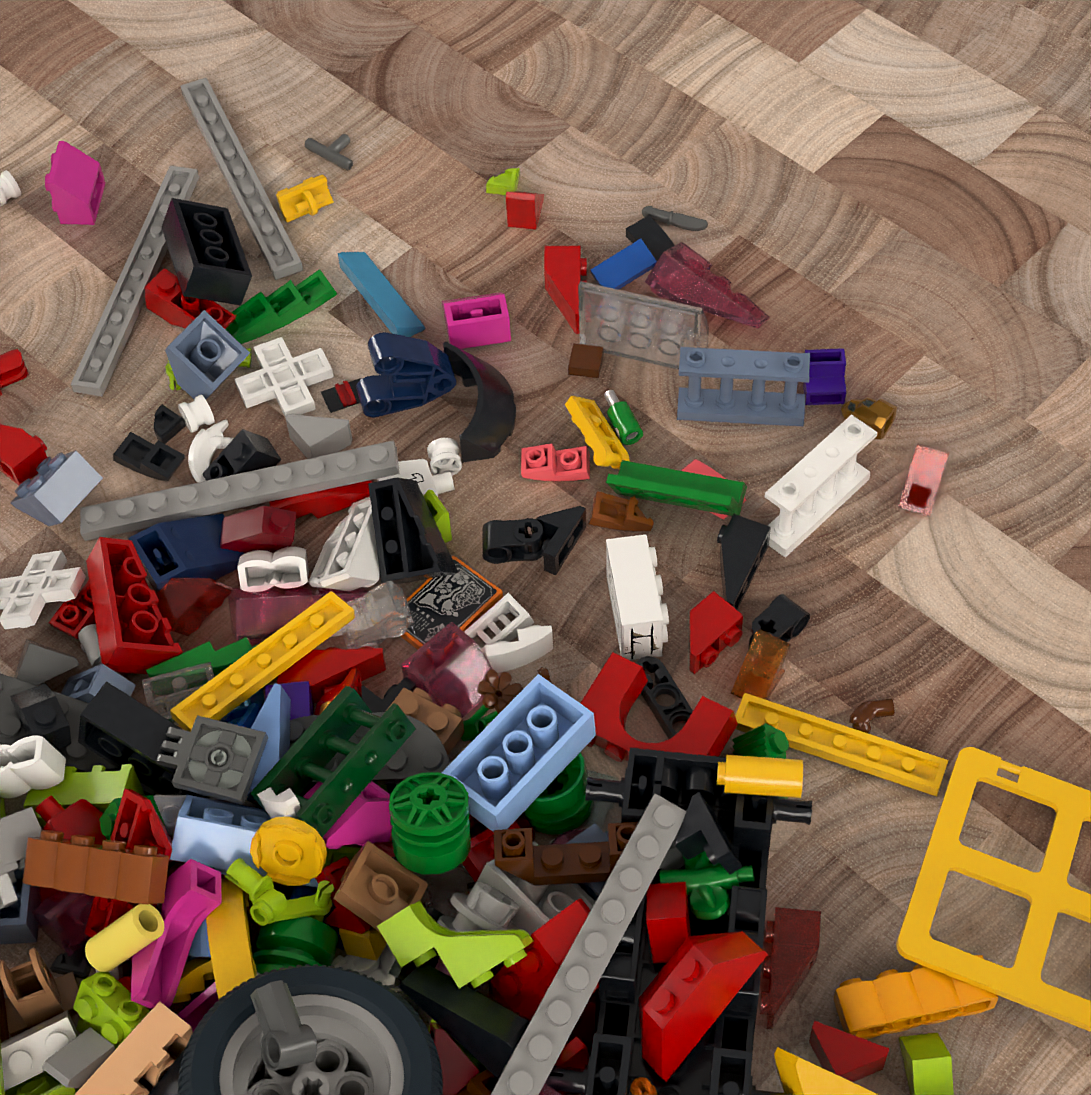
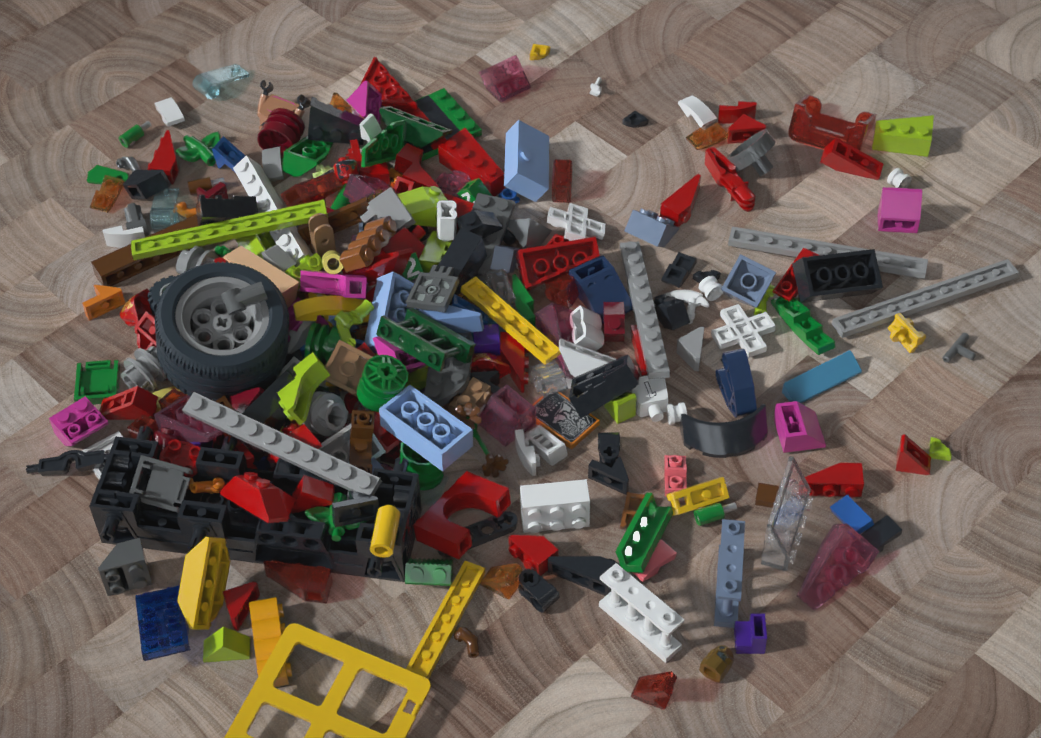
camera: 90 degrees right, 5 degrees down
yellow tile [250,817,327,886] -> none
white slope [257,787,301,820] -> none
dark grey piece [642,206,708,231] -> none

